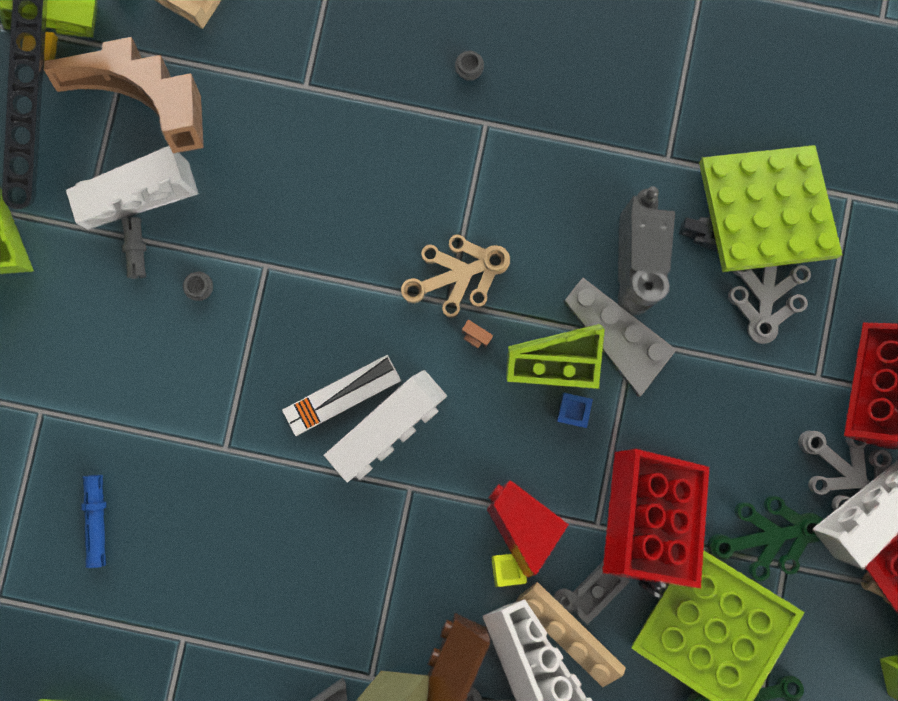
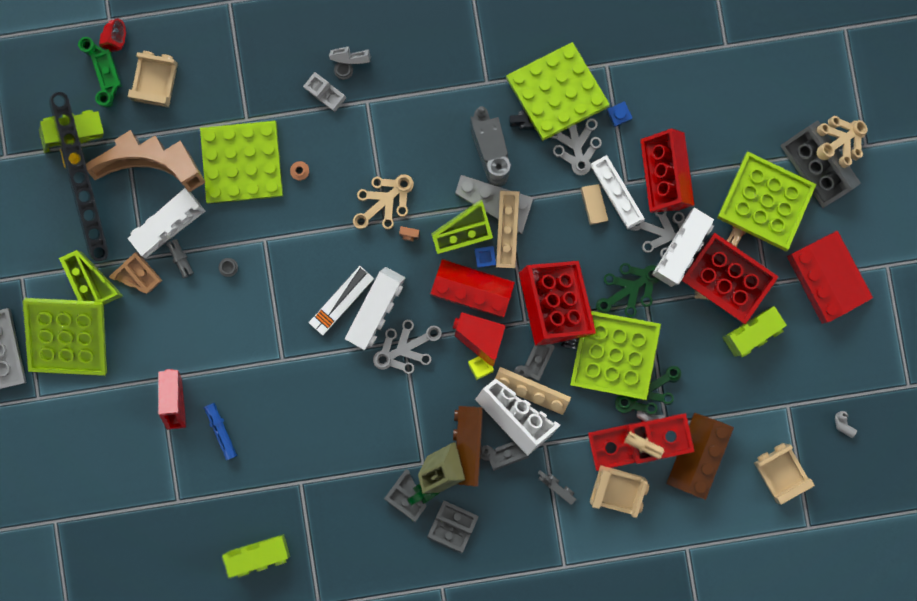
camera: 25 degrees left, 0 degrees up
none -> medium nougat wing [109,252,162,294]
none -> slope [158,369,186,430]
none -> lime plate [200,121,283,204]
none -> nougat plate [290,161,309,181]
none -> light grey slope [303,72,347,112]
none -> light grey slope [329,46,371,64]
none -> light grey plant [373,320,442,374]
none -> red slope [430,259,515,318]
none -> tan plate [496,190,520,268]
none -> tan slope [581,184,609,225]
none -> white tile [591,155,645,229]
none -> blue plate [607,101,632,127]

